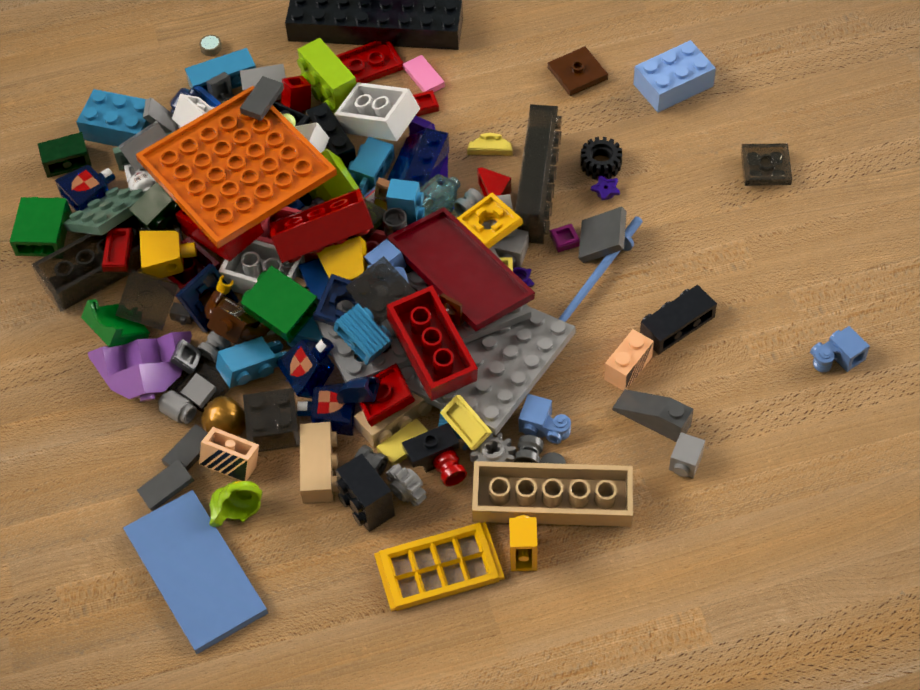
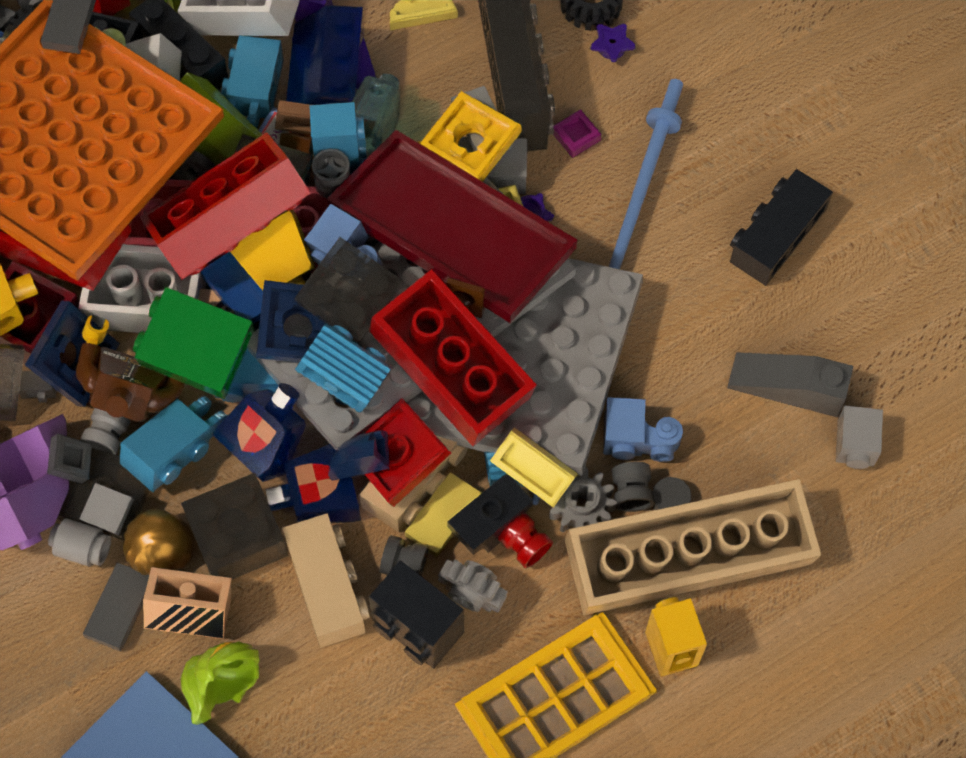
camera: 20 degrees left, 10 degrees up
dark grey tile [137,459,195,511] -> none
light grey wheel [453,188,484,216] -> none
red slope [477,167,512,198] -> none
dark grey tile [578,206,627,263] -> none
light nougat brick [604,329,654,391] -> none

